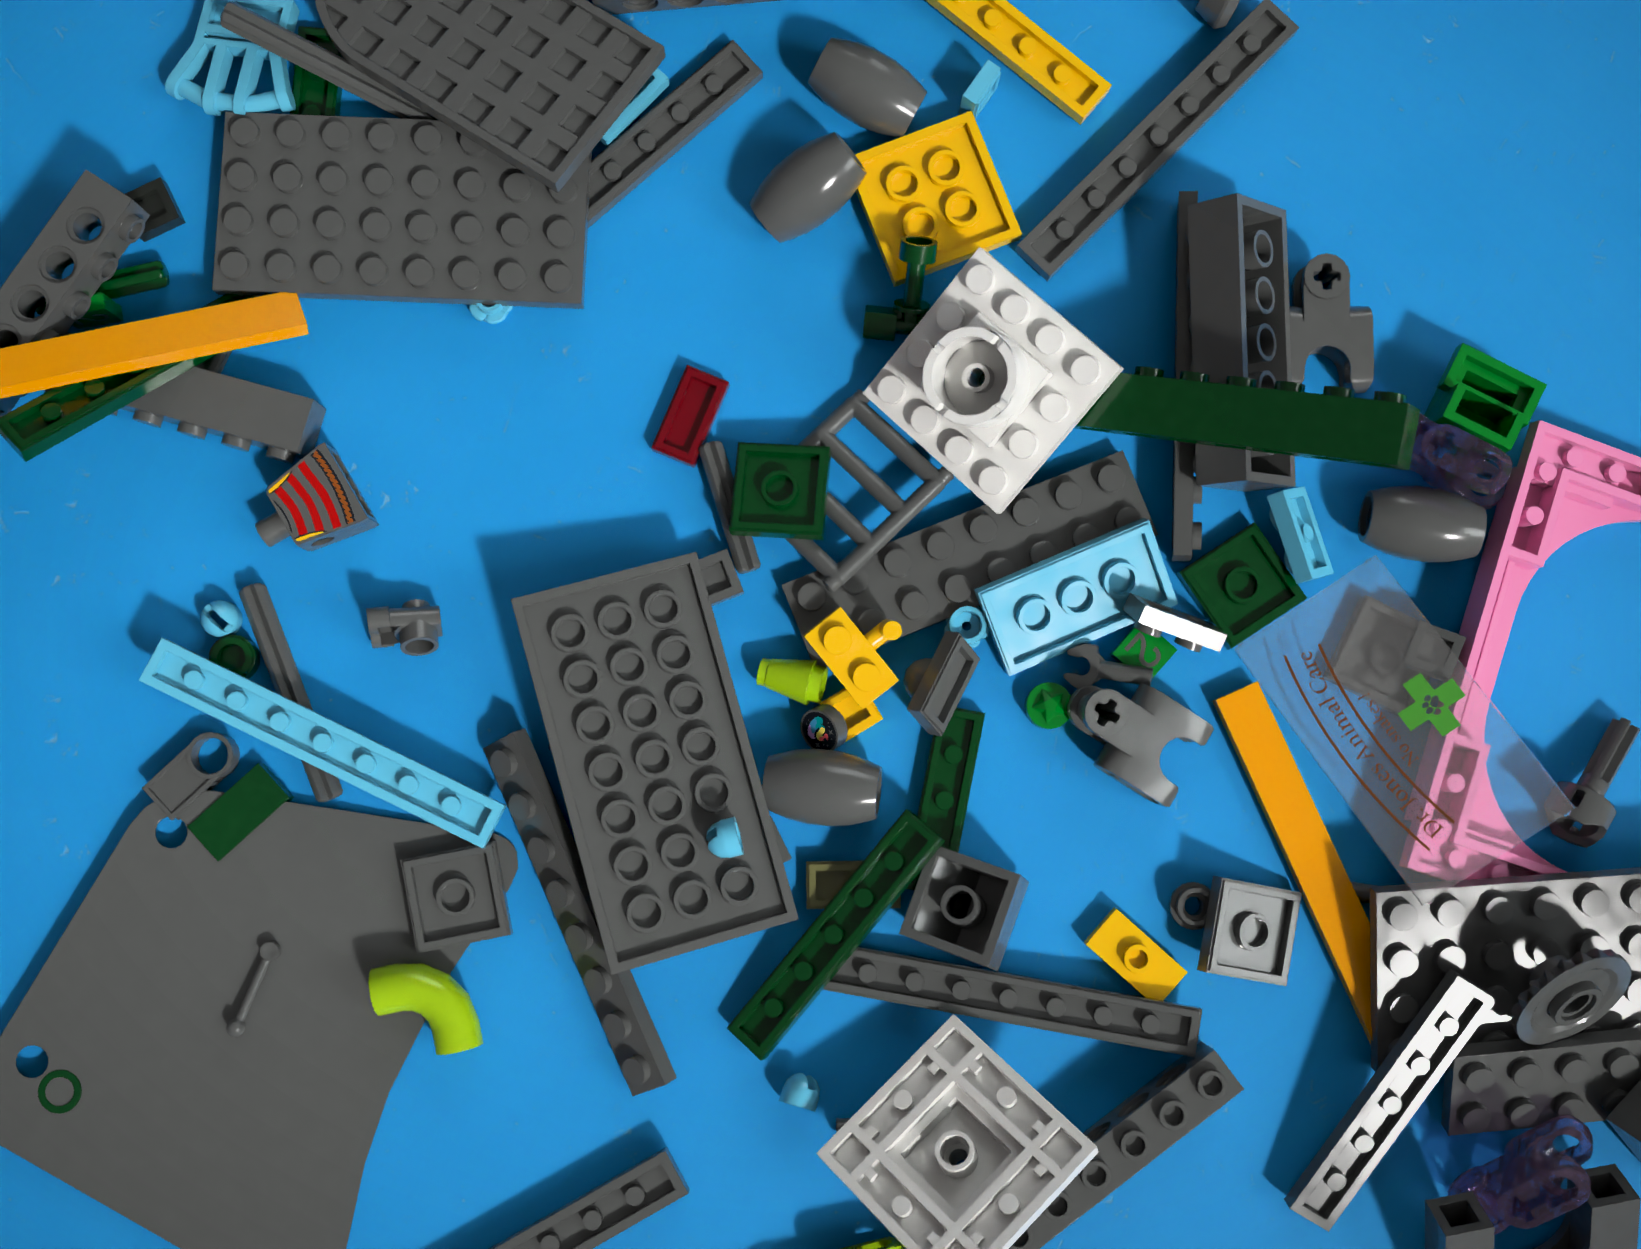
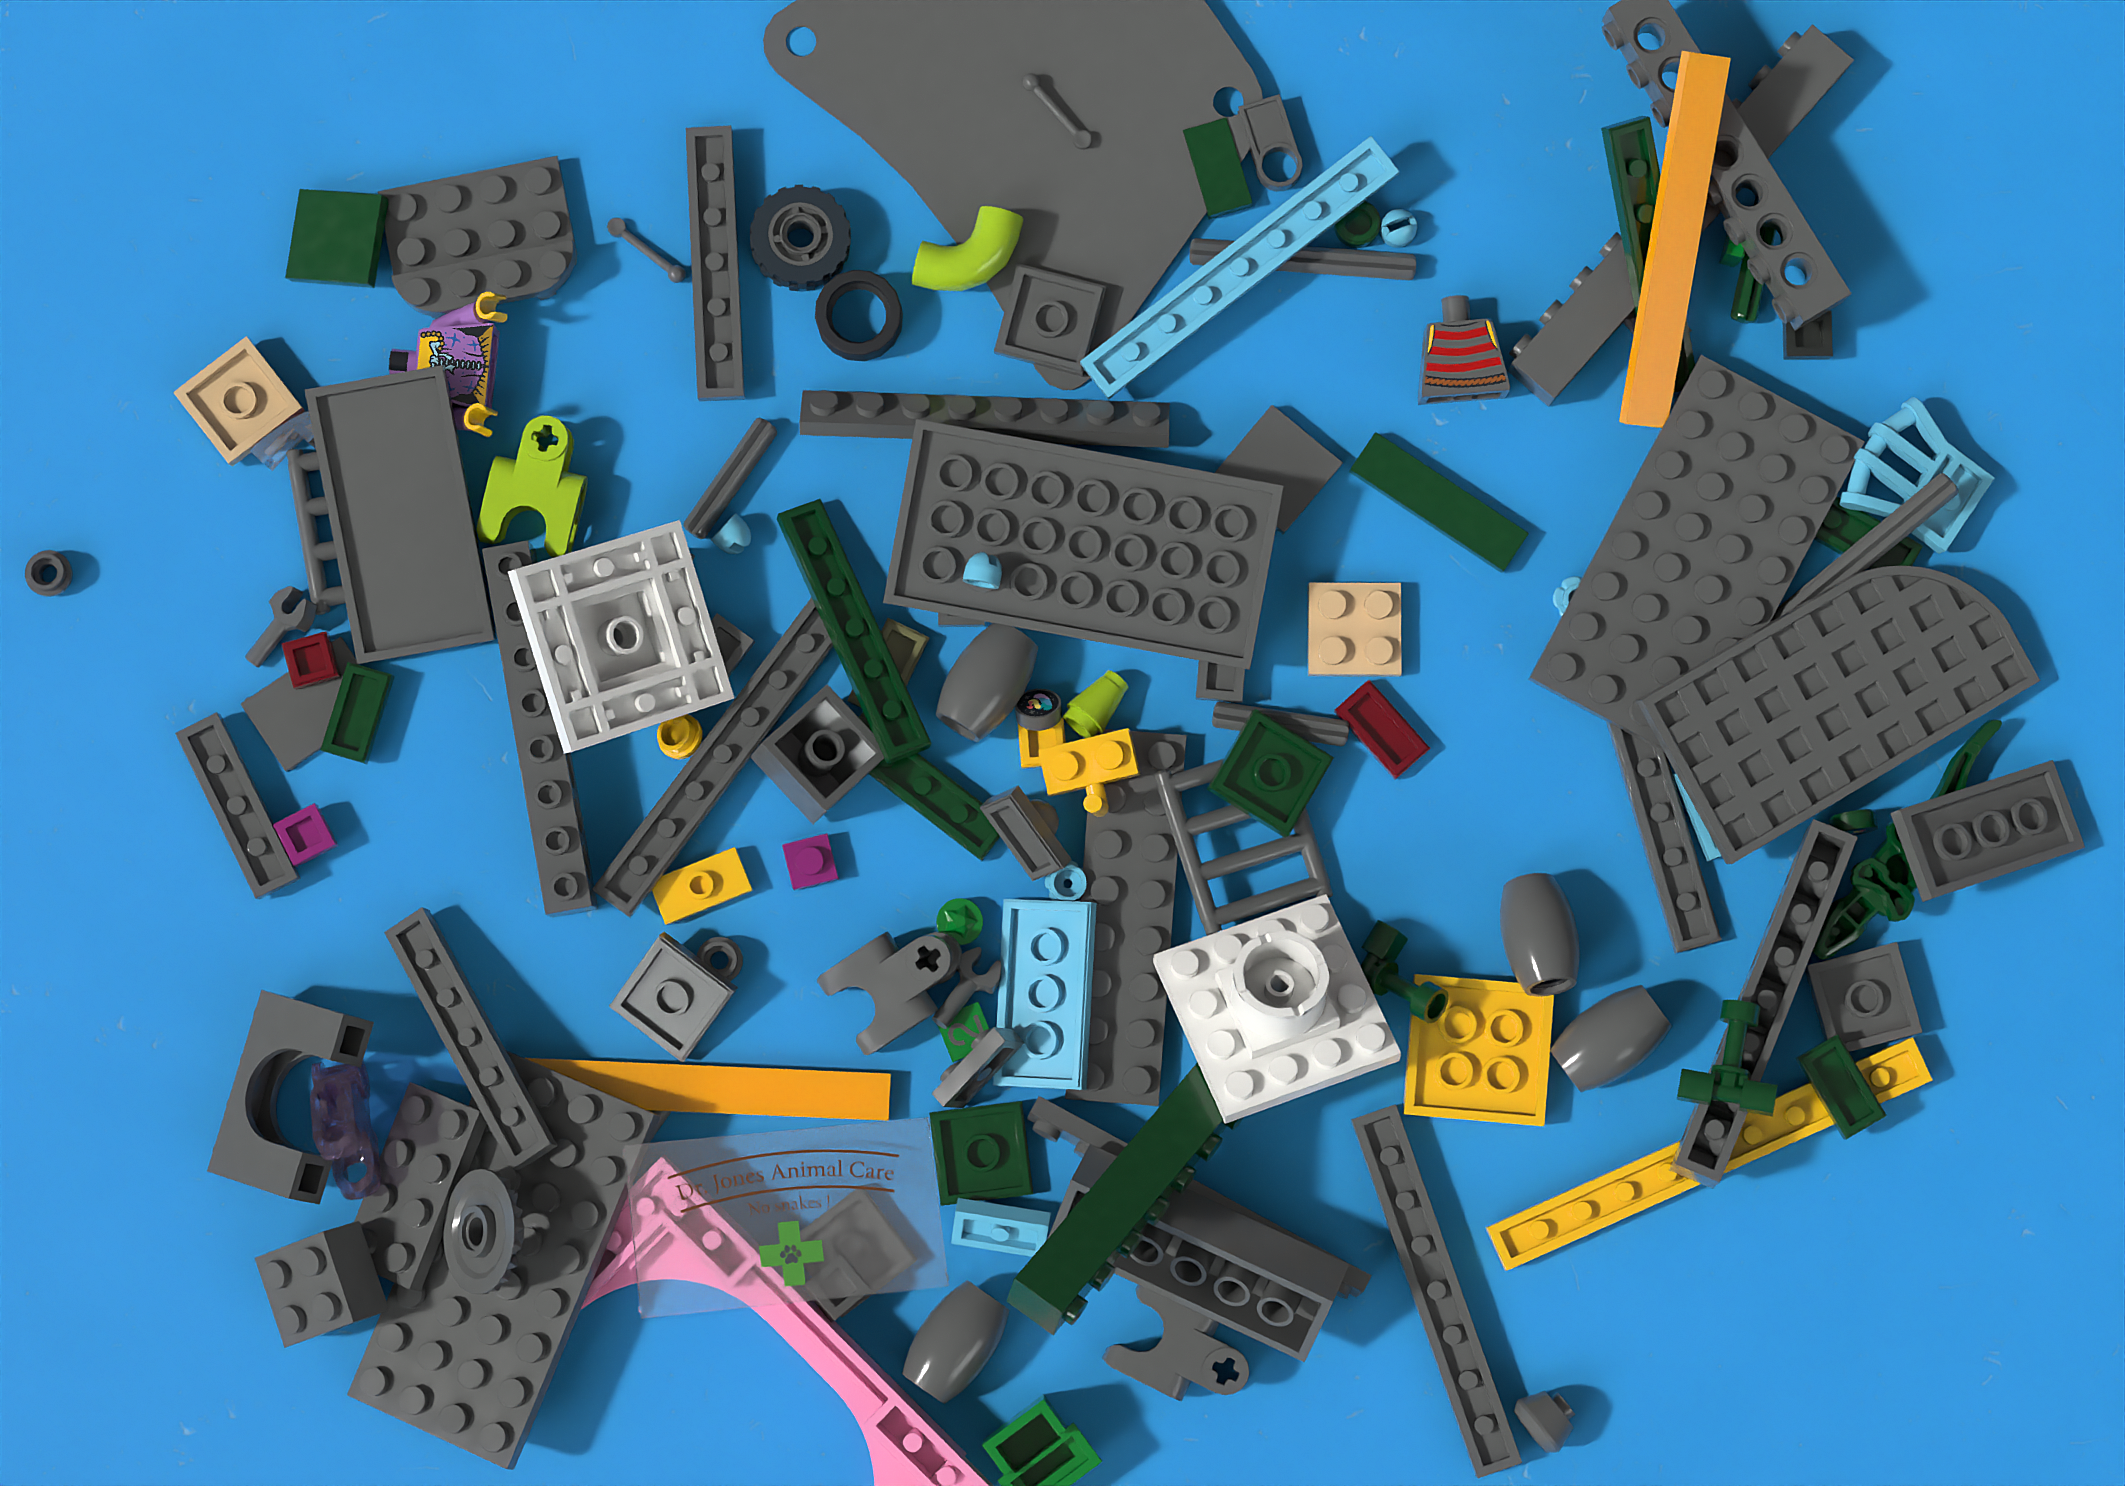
camera: 120 degrees right, 0 degrees up
dark grey plate [366,599,443,656] -> none
medium azure tile [959,60,1001,119] -> none
clear purple piece [1410,413,1512,510] -> none
dark grey piece [1544,717,1640,848] -> none
none -> yellow plate [657,714,703,760]
none -> dark grey axle [683,417,777,539]
none -> dark grey plate [711,613,755,678]
none -> black wheel [750,184,851,291]
none -> magenta plate [782,833,839,891]
none -> black tyre [815,270,903,362]
none -> dark grey tile [1215,405,1343,535]
none -> tan plate [1308,583,1402,677]
none -> dark green tile [1349,432,1529,573]

